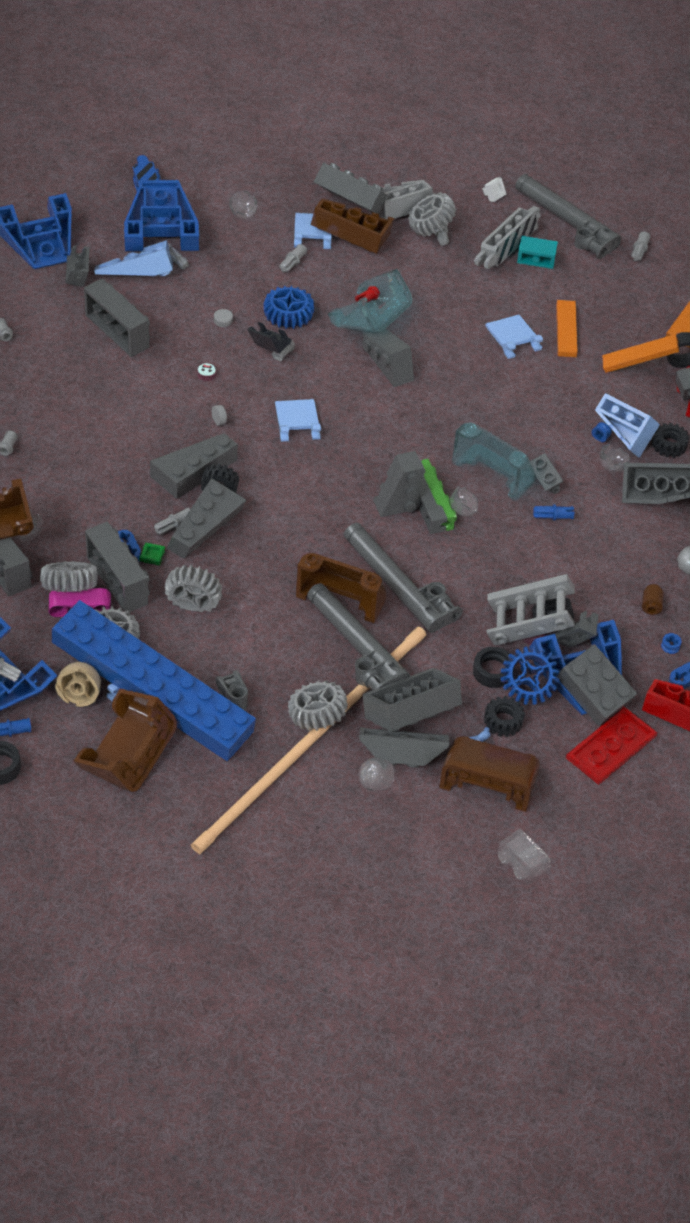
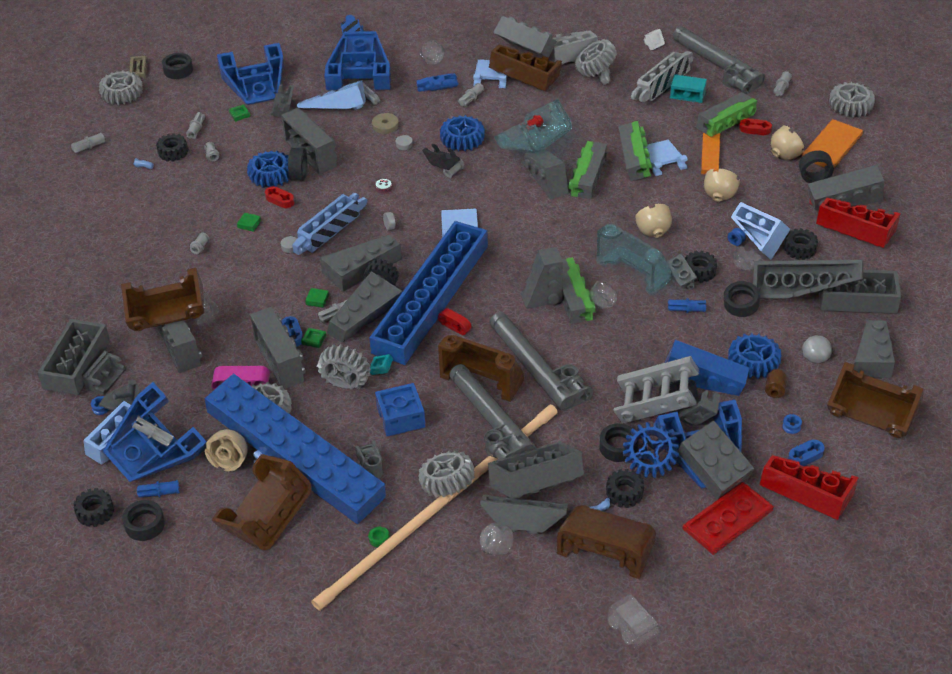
camera: 10 degrees right, 5 degrees down
light grey gear [40,561,98,592] -> none
orange tile [602,334,679,373] -> none
none -> green tile [229,104,250,122]
none -> green tile [237,213,261,232]
none -> blue gear [247,150,290,188]
none -> red beam [265,186,295,208]
none -> light grey tile [281,236,297,253]
none -> black tyre [288,148,308,181]
none -> medium blue hinge [292,193,367,255]
none -> green tile [305,288,329,308]
none -> green tile [368,527,390,548]
none -> blue brick [369,221,488,365]
none -> teal tile [370,354,393,375]
none -> dark tan piece [372,113,399,134]
none -> blue piece [375,383,425,436]
none -> blue hinge [416,73,458,92]
none -> red beam [438,308,472,335]
none -> dark grey piece [569,141,607,199]
none -> piece [618,121,652,181]
none -> tan cylinder [635,204,672,238]
none -> blue wedge [664,340,749,396]
none -> black tyre [685,251,717,283]
none -> bright green piece [696,92,757,137]
none -> tan cylinder [704,169,740,202]
none -> black tyre [724,281,760,317]
none -> blue gear [728,332,781,379]
none -> red beam [739,118,772,135]
none -> tan cylinder [771,126,804,160]

